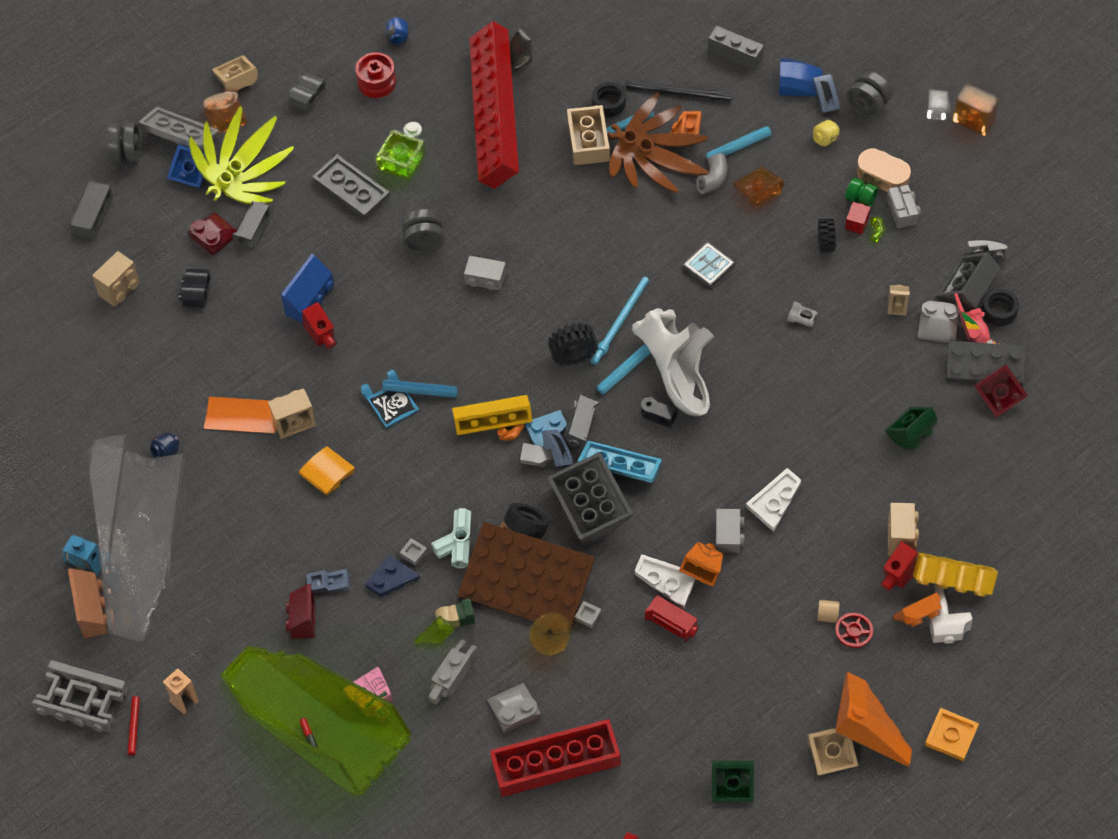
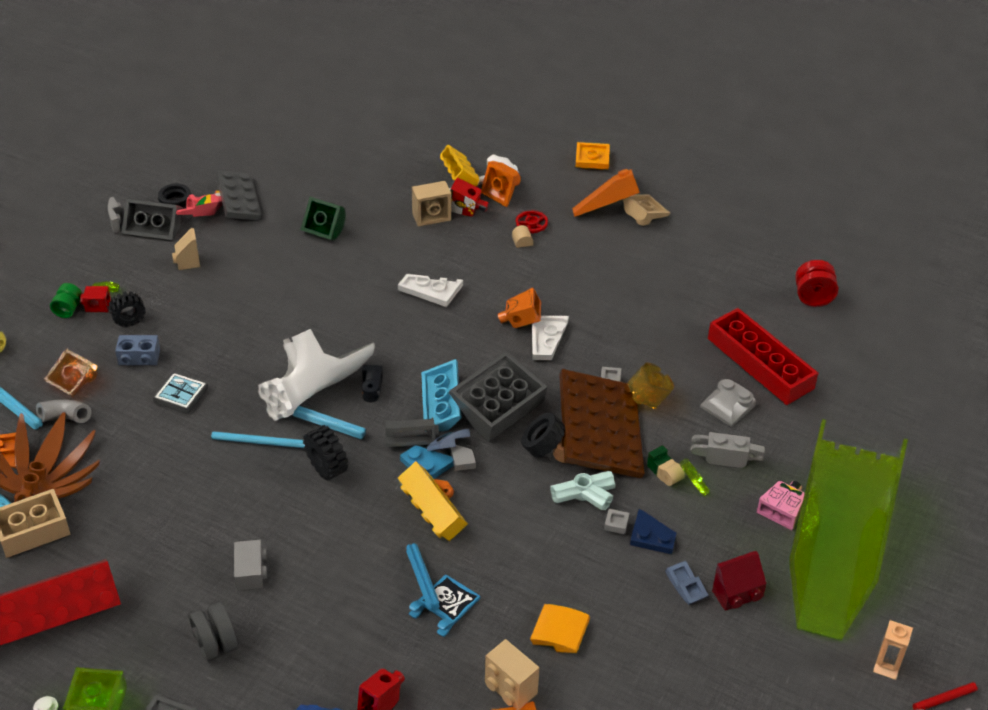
camera: 115 degrees left, 15 degrees down
piece [299,717,318,751] -> none
red window [645,595,698,642] -> none
dark green brick [711,760,754,802] -> none
light grey brick [716,509,744,553] -> none
light grey piece [787,301,818,328] -> none
light nougat brick [857,148,911,192] -> none
light grey brick [887,185,921,228] -> none
light grey slope [917,301,959,343] -> none
dark red slope [974,364,1028,418] -> none
none -> sand blue brick [115,335,160,365]

